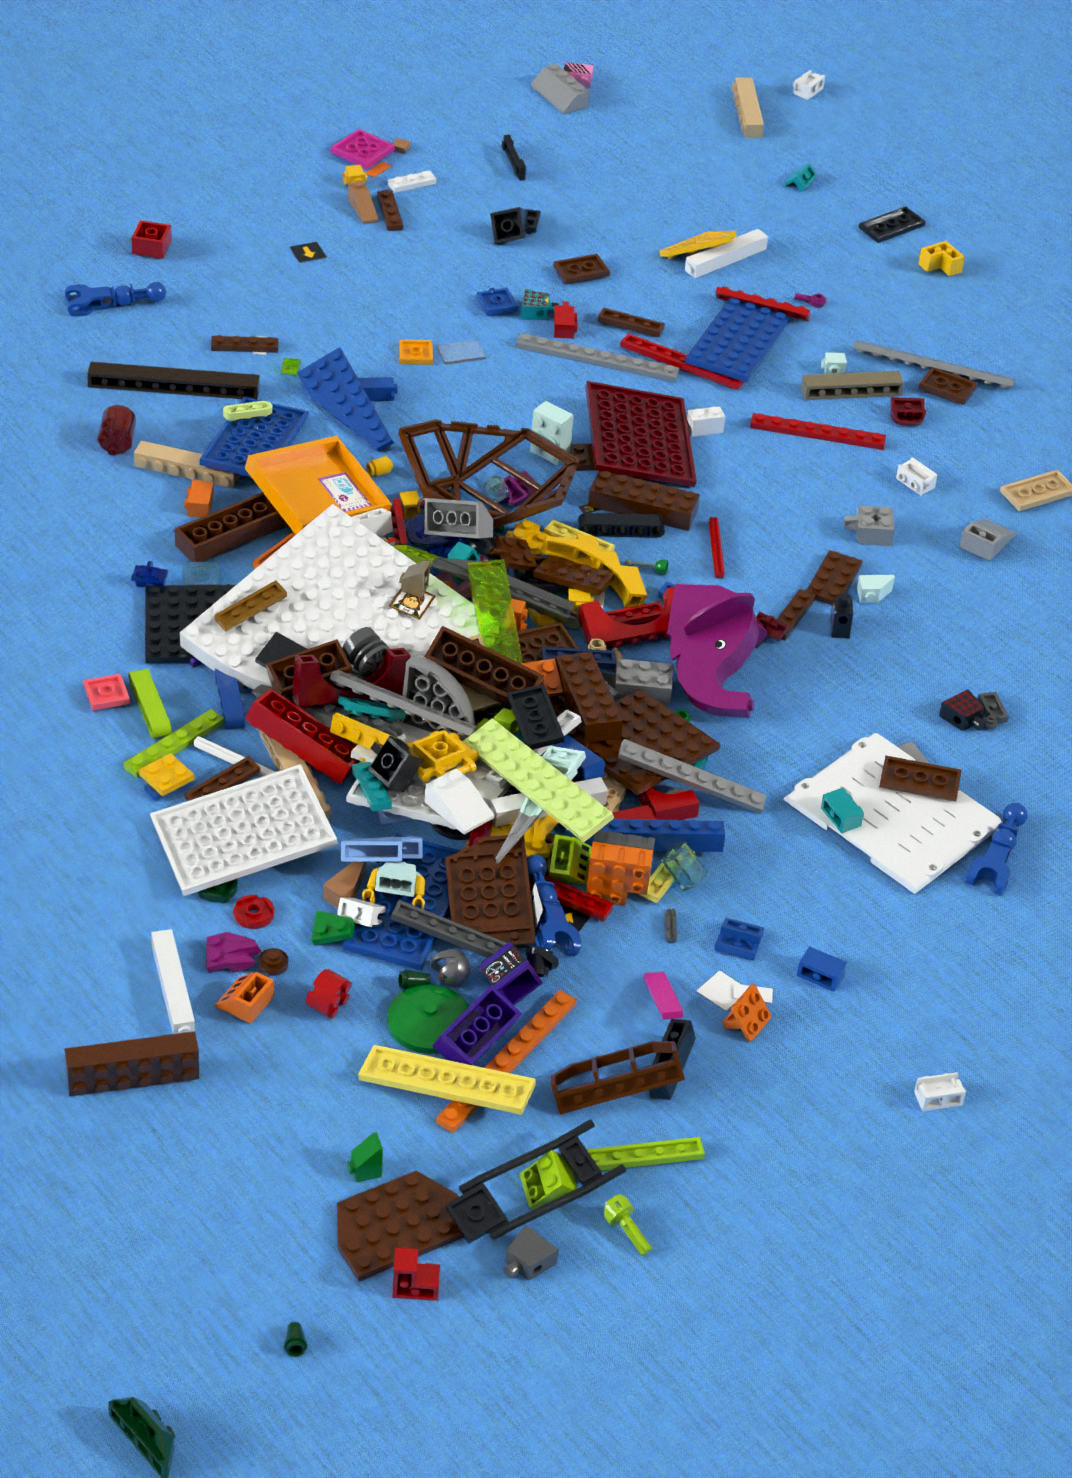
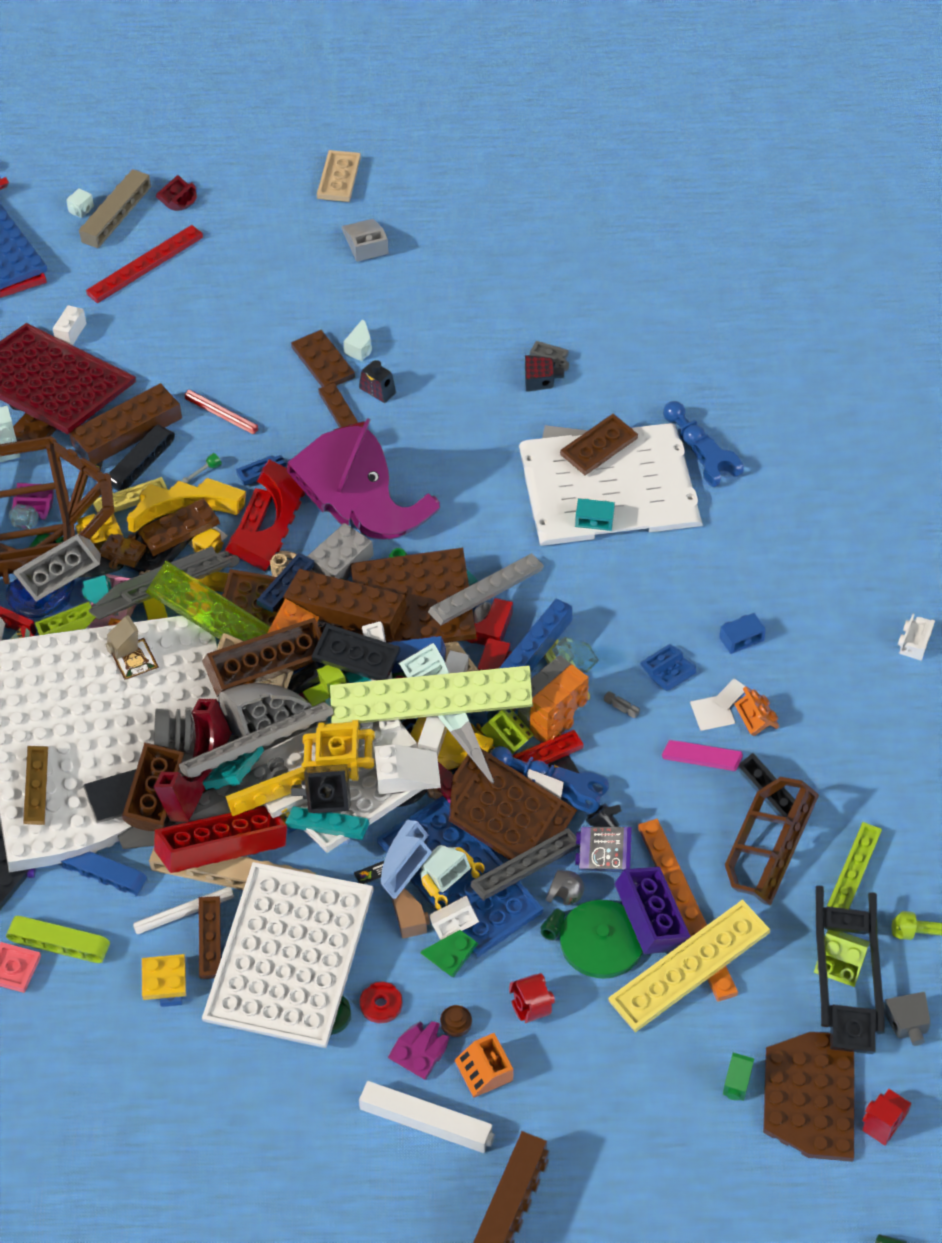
camera: 50 degrees left, 10 degrees up
lime plate [124,709,224,778] -> none
light grey hinge [844,505,894,546] -> none
light grey plate [853,340,1016,389] -> none
white hinge [896,458,937,496] -> none
yellow brick [918,241,965,276] -> none
reddish brown plate [918,367,978,405] -> none

